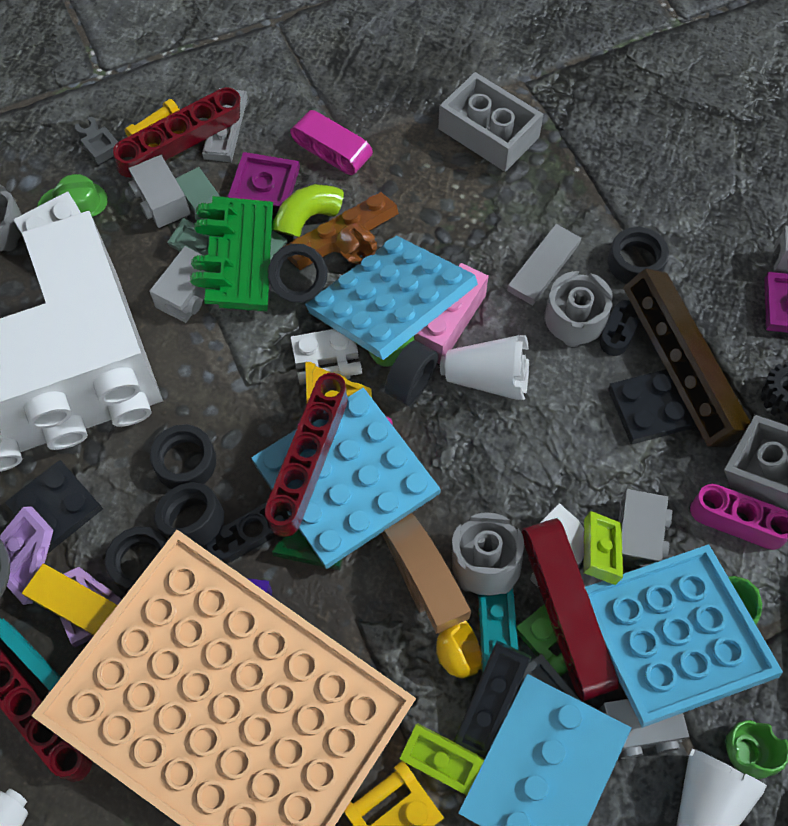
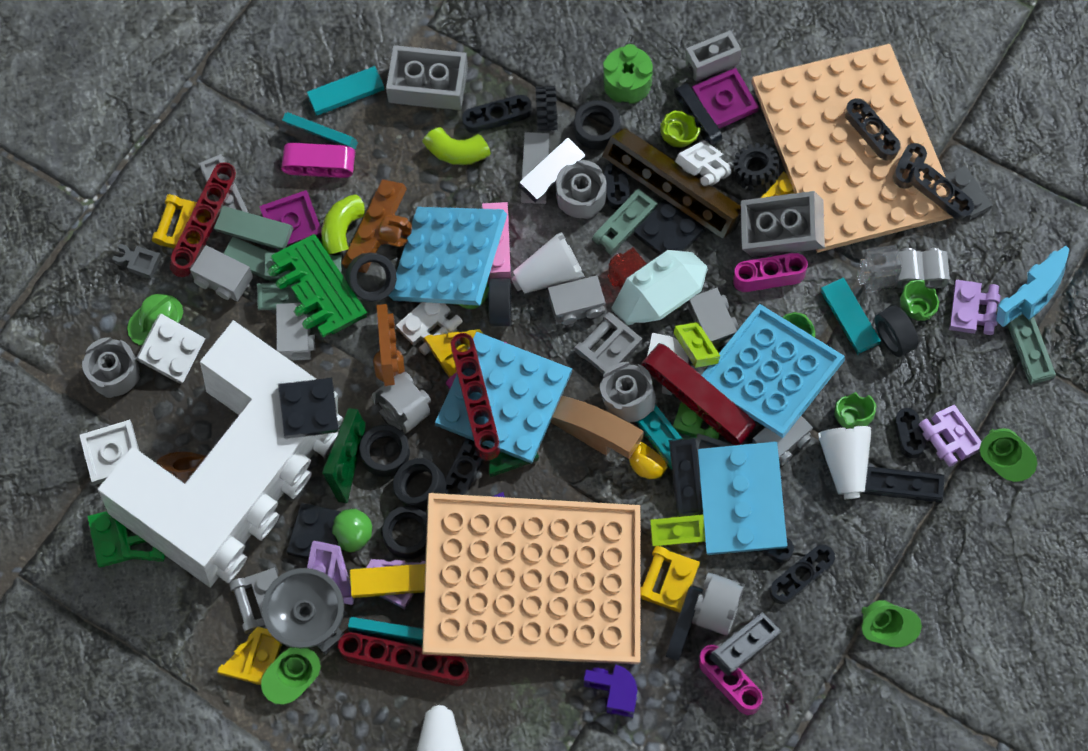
camera: 30 degrees left, 5 degrees up
none -> sand green tile [214,206,293,250]
none -> black plate [278,378,339,439]
none -> teal tile [282,112,358,150]
none -> teal tile [307,66,385,116]
none -> dark green wing [323,408,365,503]
none -> bright green hair [332,509,372,552]
none -> light grey brick [372,372,431,435]
none -> dark orange plate [373,304,405,386]
none -> lime cylinder [423,127,491,165]
none -> black beam [462,95,532,133]
none -> tile [517,138,585,203]
none -> black tyre [535,86,558,131]
none -> light grey brick [548,275,605,325]
none -> light grey plate [574,312,642,374]
none -> sand green plate [592,189,657,255]
none -> bright green brick [603,44,653,104]
none -> clear red brick [607,247,647,289]
none -> light aqua wedge [612,250,708,325]
none -> lime hair [660,111,700,148]
none -> black beam [674,83,722,146]
none -> white plate [675,140,734,186]

